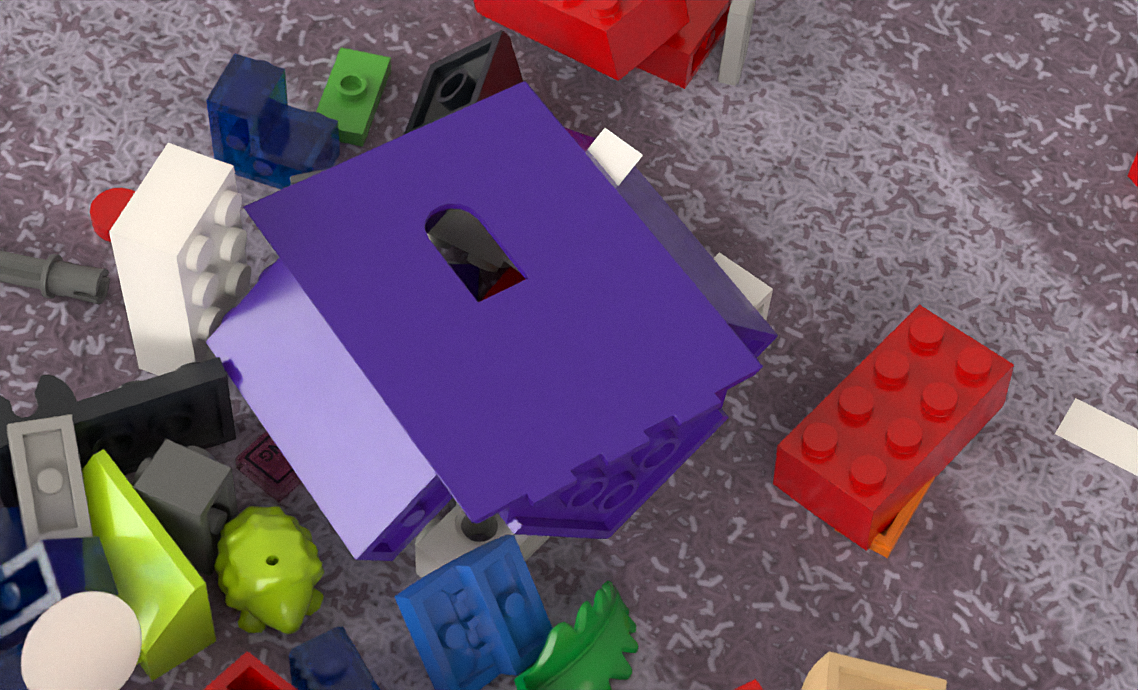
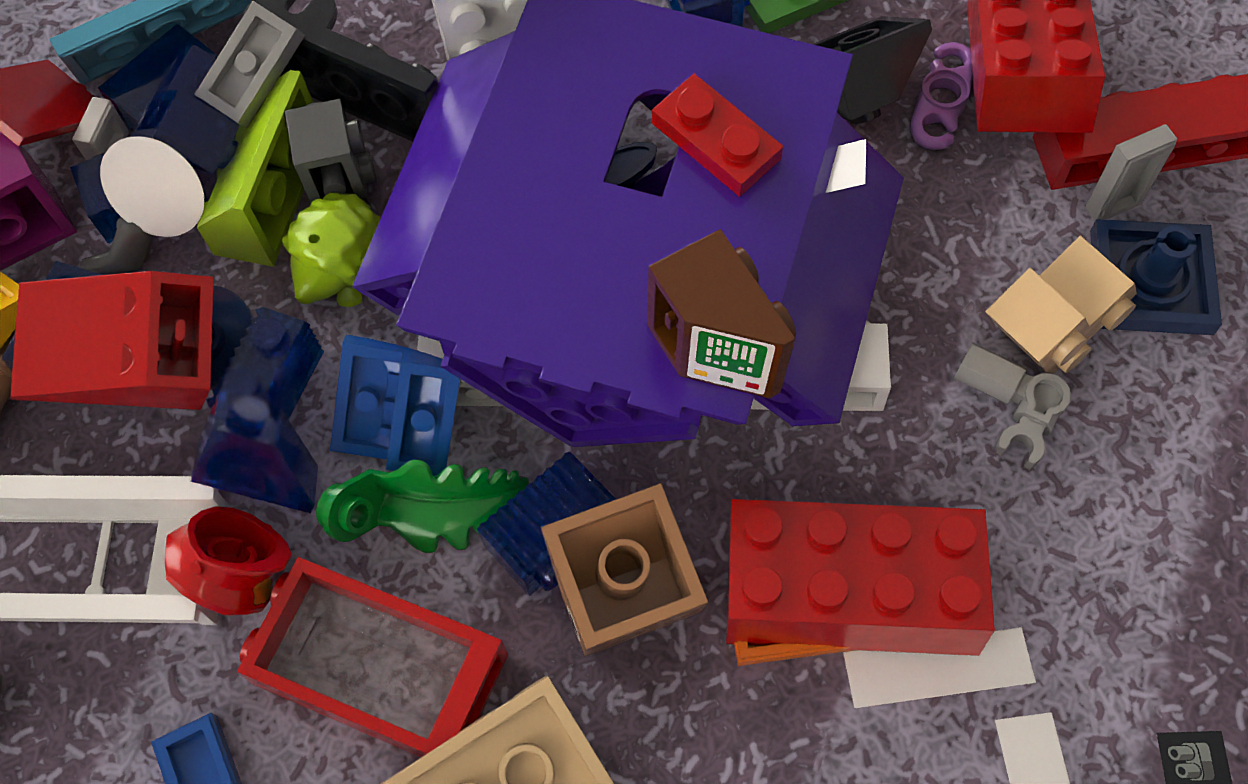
camera: 60 degrees right, 10 degrees up
none -> clear blue brick [477,451,617,596]
none -> medium nougat slope [541,483,708,657]
none -> reddish brown slope [647,229,796,399]
none -> red plate [651,73,784,197]
none -> white sticker [843,627,1036,708]
none -> medium lavender piece [909,42,973,150]
none -> light grey bar [954,342,1071,470]
none -> tan brick [985,235,1137,374]
none -> dark blue plate [1090,219,1222,335]

